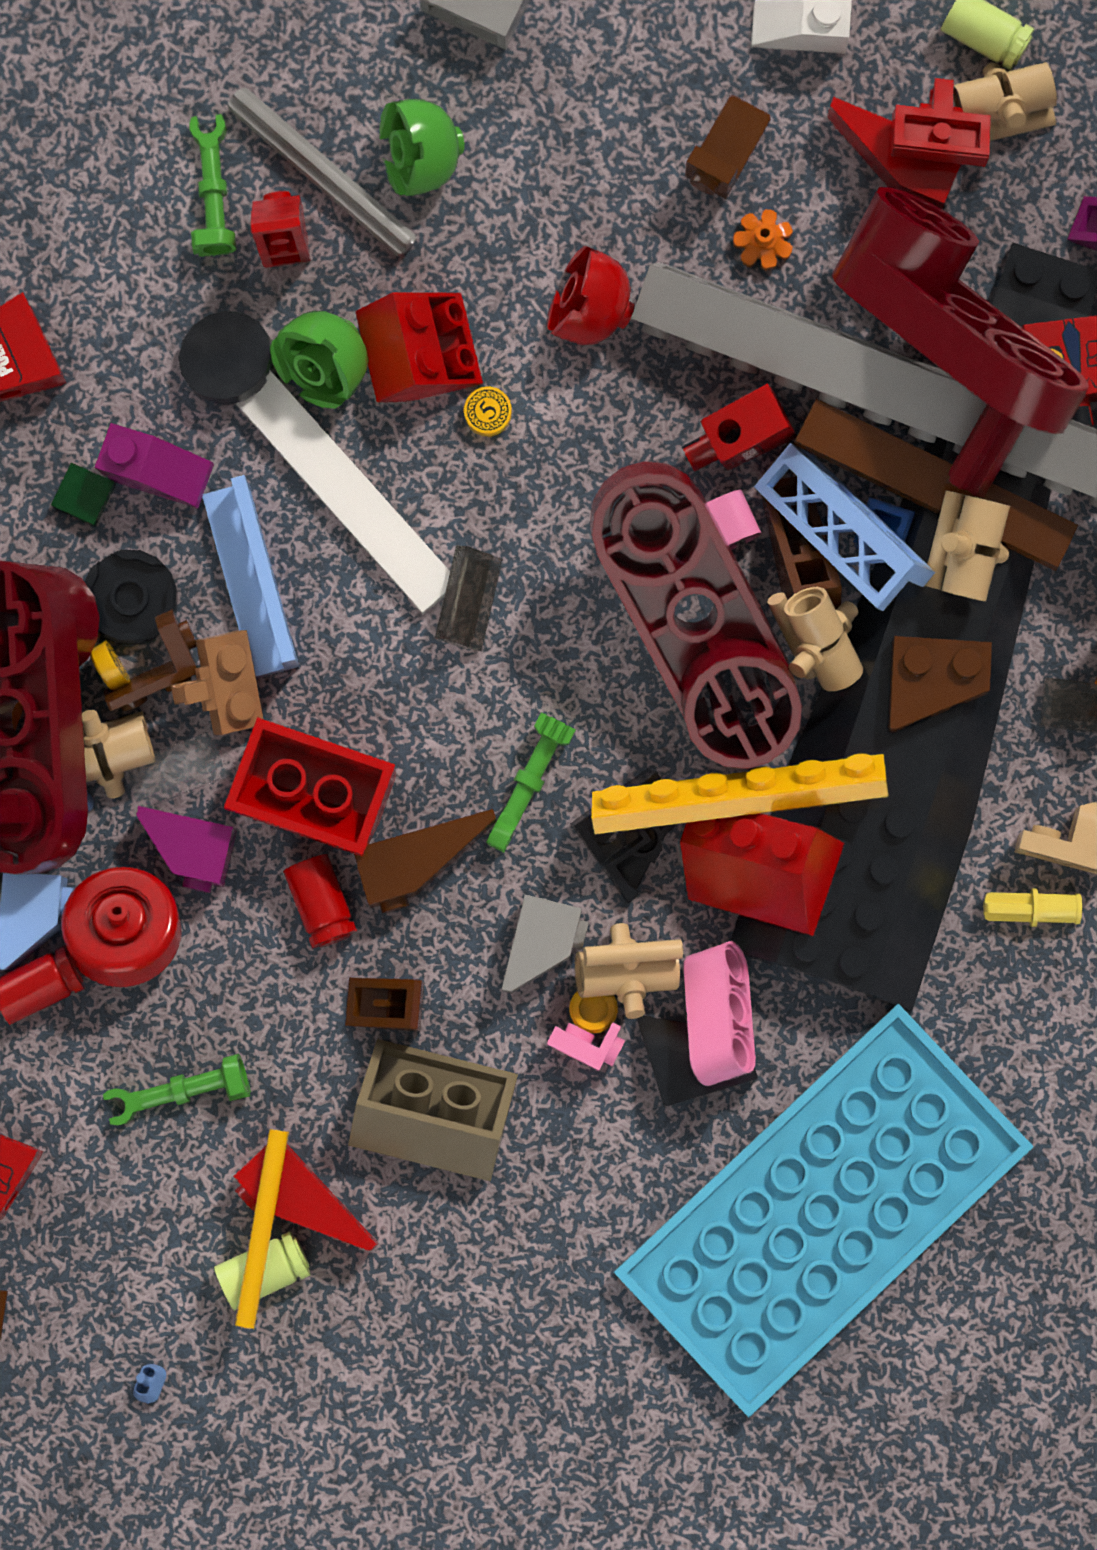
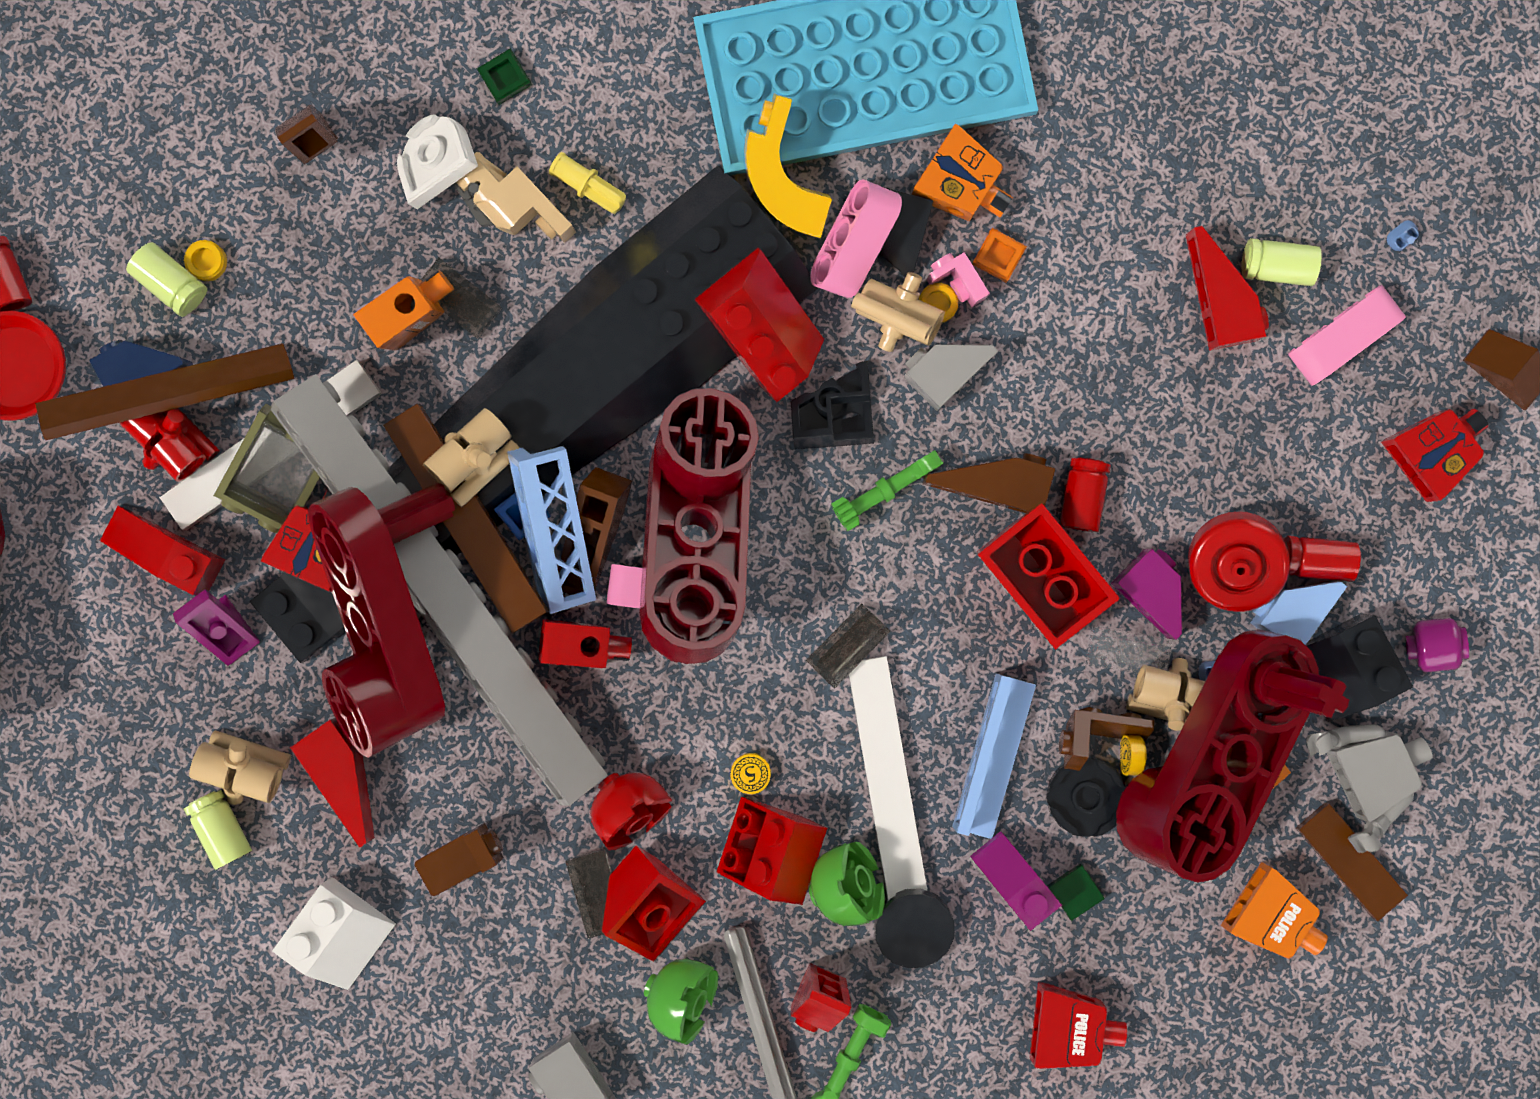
camera: 155 degrees left, 5 degrees up
bright green piece [103,1053,251,1125] -> none
medium nougat hinge [171,630,263,735] -> none
yellow bar [235,1129,289,1329] -> none
reddish brown slope [345,977,424,1032] -> none
dark tan slope [348,1039,518,1181] -> none
yellow plate [592,754,888,834] -> none
orange plant [733,209,793,271] -> none
tan pin [767,587,863,691] -> none
reddish brown wing [888,636,992,732] -> none
red hinge [891,78,991,167] -> none
none -> clear smoke plate [565,848,612,939]
none -> red slope [602,845,706,962]
none -> yellow arch [744,93,832,238]
none -> orange torso [911,124,1013,222]
none -> orange tile [972,228,1027,283]
none -> bright pink beam [1287,285,1406,386]

